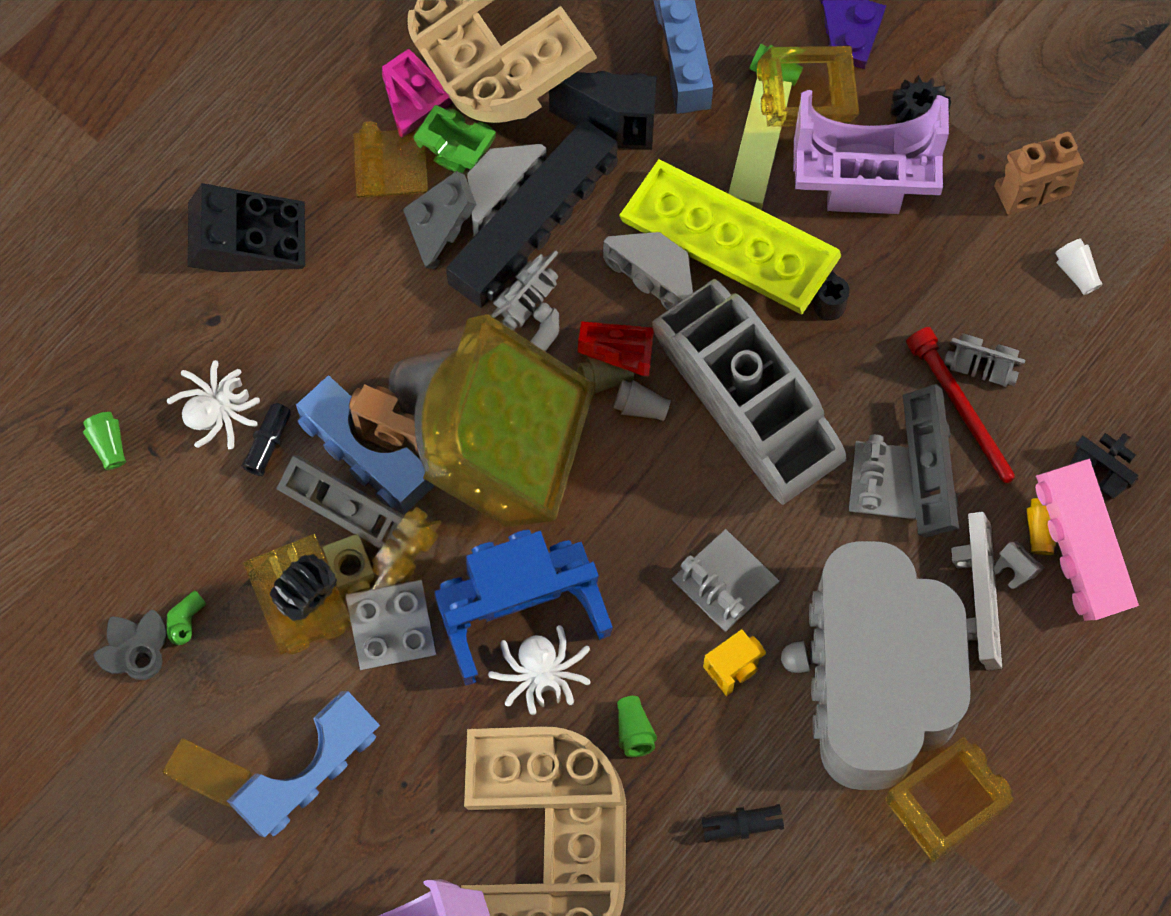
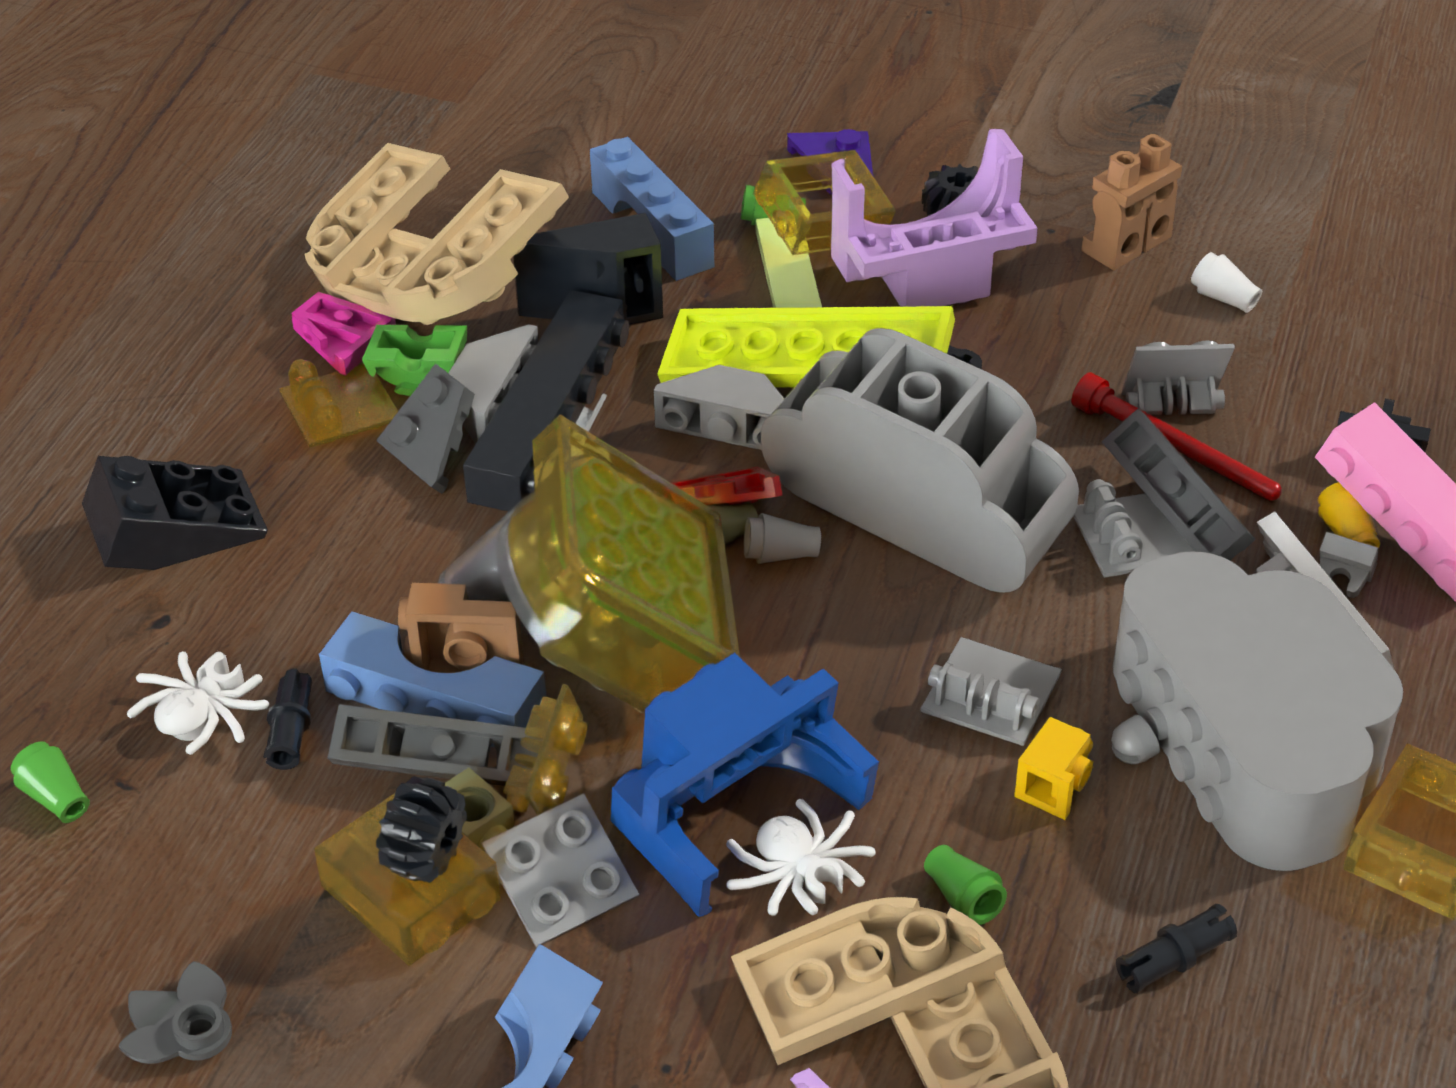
camera: 20 degrees left, 25 degrees down
bright green arm [167,590,206,645] -> none

